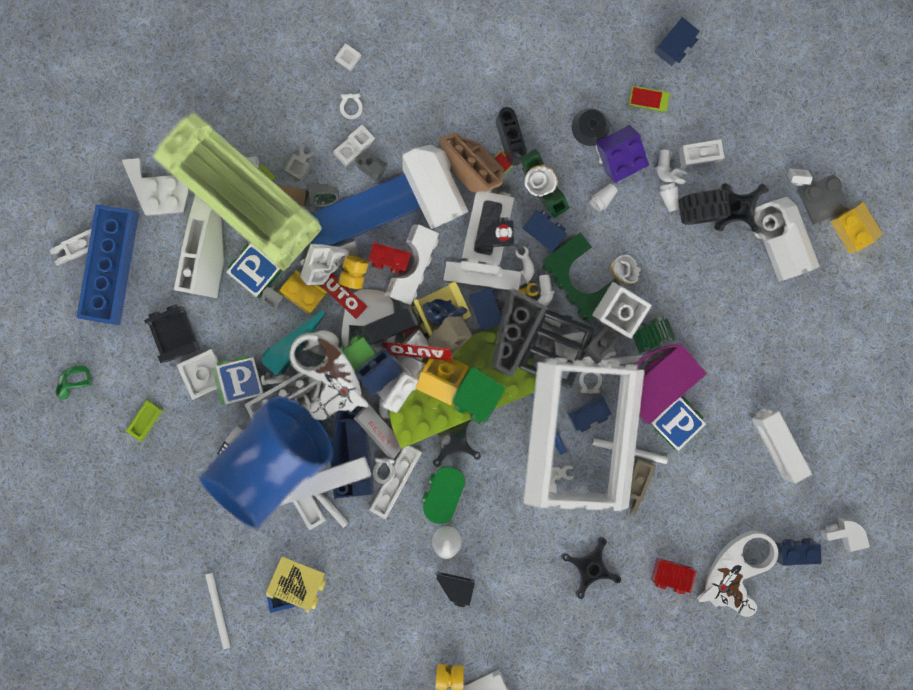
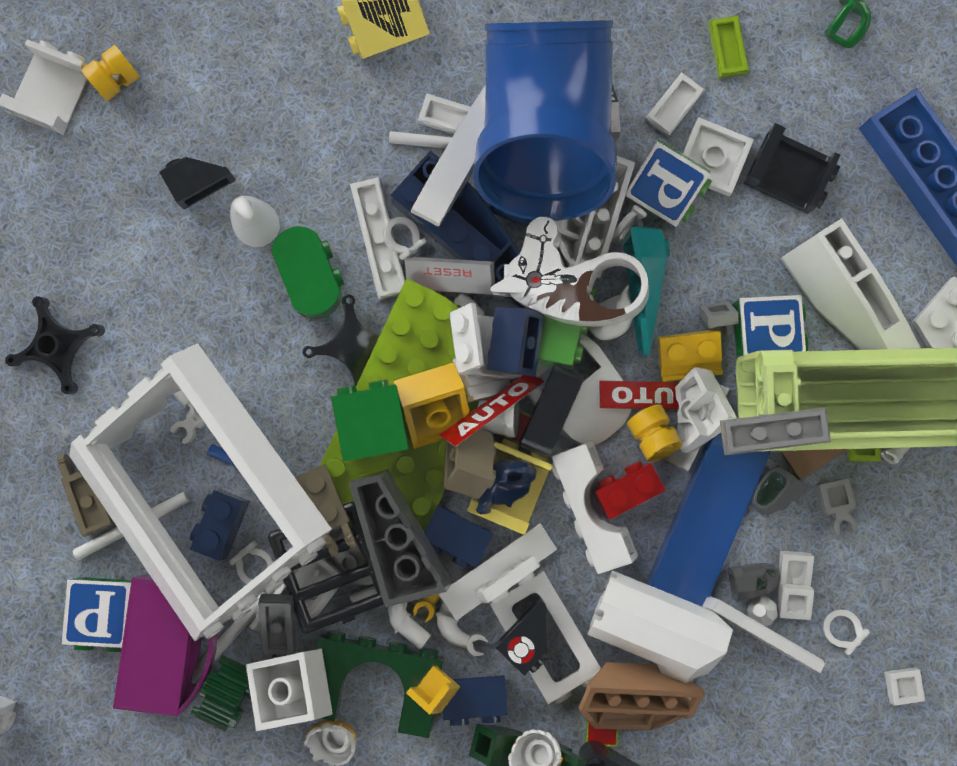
camera: 135 degrees right, 5 degrees down
none -> dark tan hinge [296,464,358,558]
none -> yellow panel [406,666,460,715]
none -> white tile [645,72,705,137]
none -> white tile [702,597,825,673]
none -> light grey tile [720,408,831,455]
none -> white rock [747,596,778,626]

